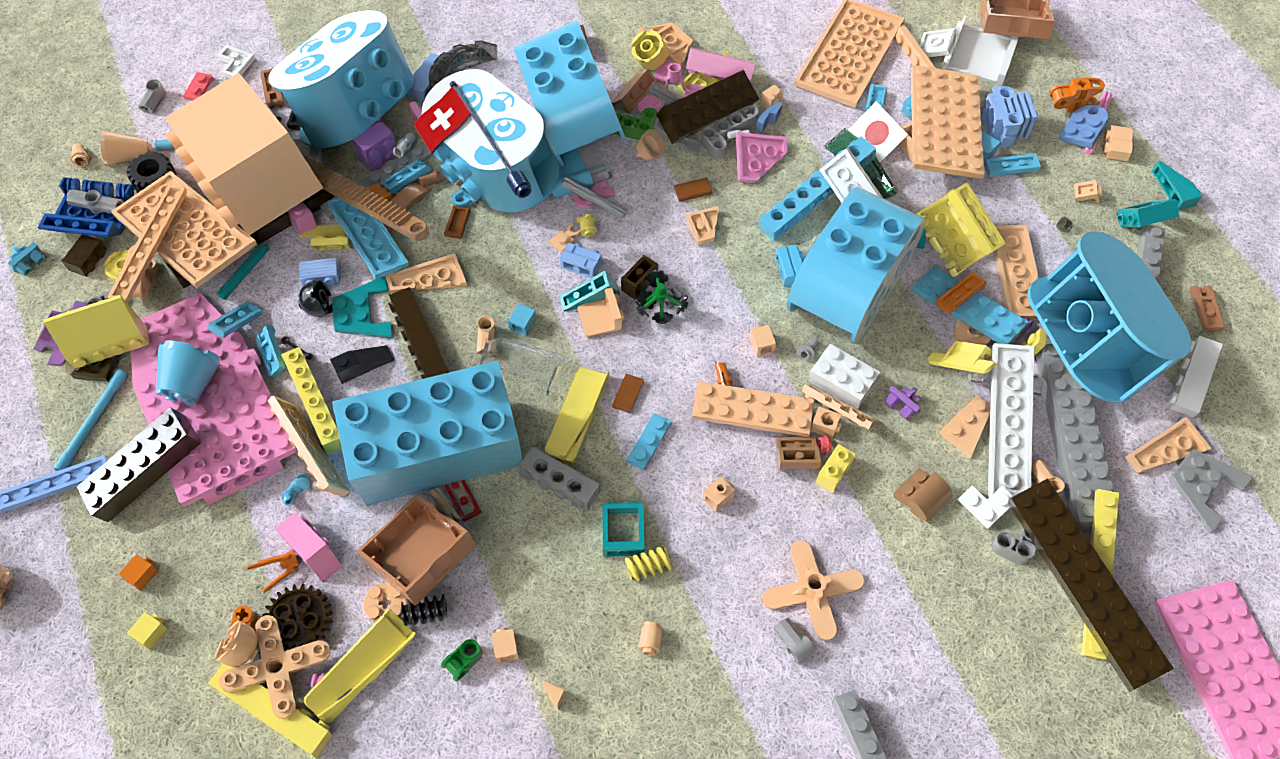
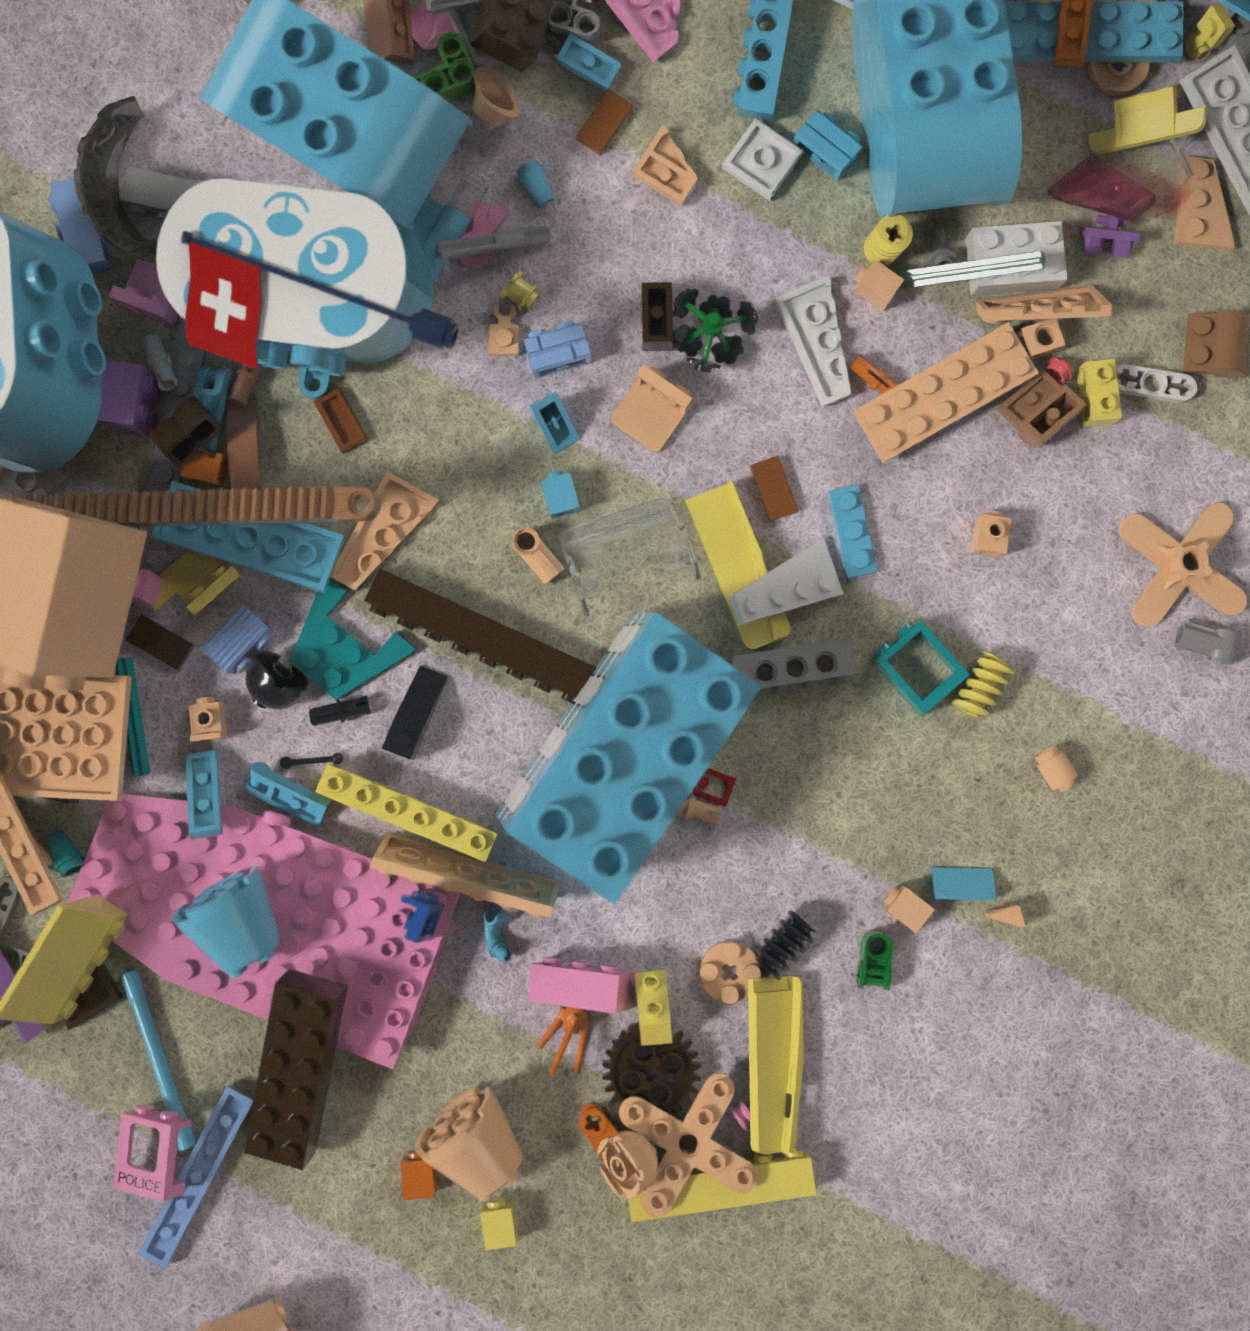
camera: 45 degrees left, 25 degrees up
nougat tile [356,494,476,606] -> none
teal slope [559,271,620,312] -> none
none -> teal cone [46,830,84,877]
none -> bright pink window [114,1105,192,1202]
none -> dark brown tile [126,614,195,671]
none -> dark brown brick [150,396,222,467]
none -> light nougat brick [188,697,227,742]
none -> black axle [309,695,371,726]
none -> blue bracket [400,890,445,943]
none -> light nougat cone [415,1086,523,1202]
none -> medium azure cone [516,159,555,207]
none -> medium azure slope [529,391,580,454]
none -> medium azure plate [555,33,622,92]
none -> light yellow brick [635,970,673,1046]
none -> white plate [721,118,804,201]
none -> white wing [729,538,843,626]
none -> white wing [774,275,851,408]
none -> light yellow piece [863,214,913,266]
none -> axle [898,251,1046,288]
none -> medium azure slope [931,867,996,901]
none -> clear pink wing [1047,153,1156,222]
none -> white beam [1116,364,1197,403]

